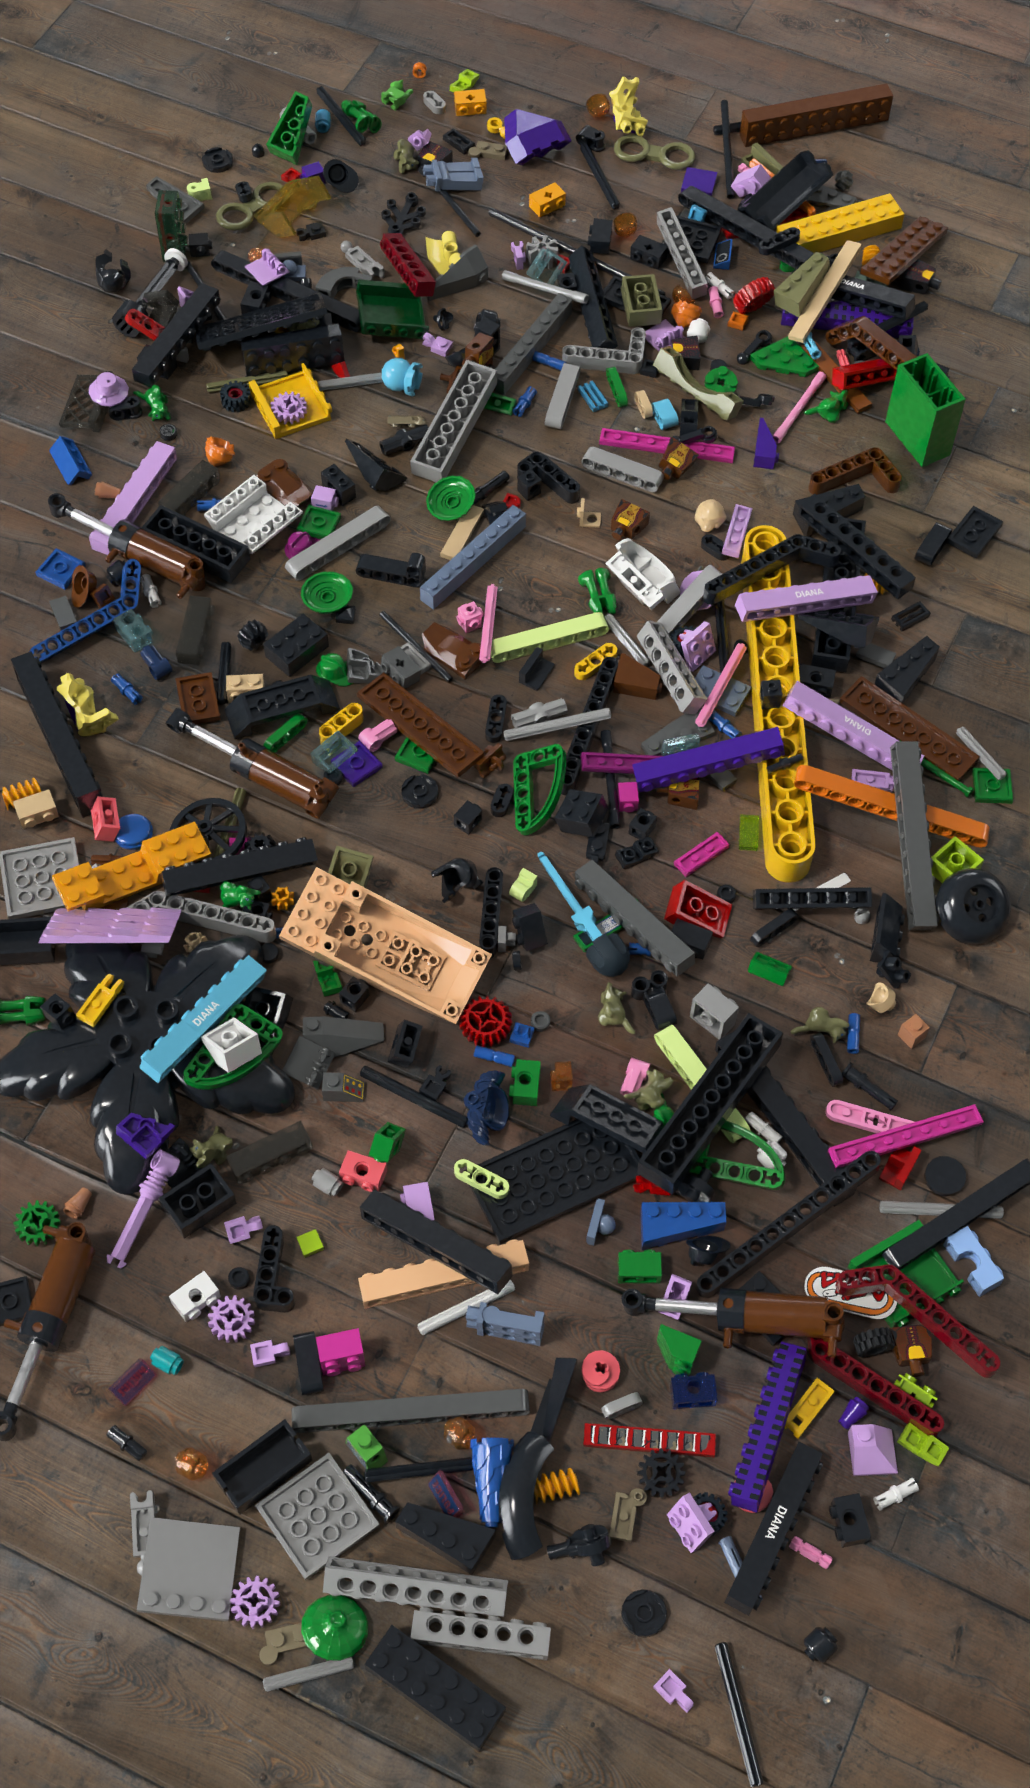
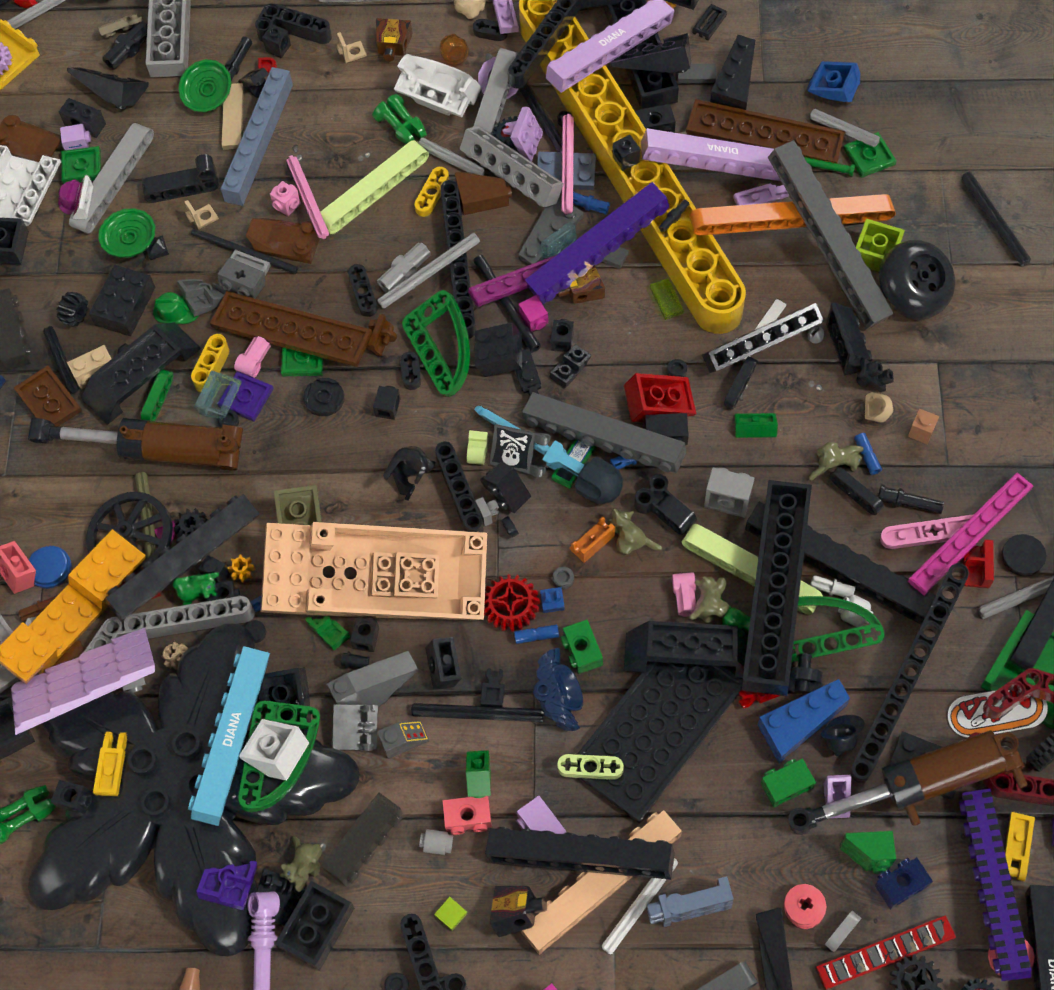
camera: 20 degrees left, 5 degrees up
lavender plate [224,1216,263,1244] -> none
black panel [519,647,555,691] -> none
clear orange brick [550,1061,573,1091] -> none
sand blue tile [586,1199,616,1246] -> none
dark pink tile [674,832,730,877] -> none
none -> white slope [73,176,93,219]
none -> tan bracket [184,200,219,229]
none -> clear orange hair [439,34,469,65]
none -> flag [489,424,551,477]
none -> torso [490,886,547,937]
none -> orange hinge [569,517,615,563]
none -> blue slope [807,61,861,102]

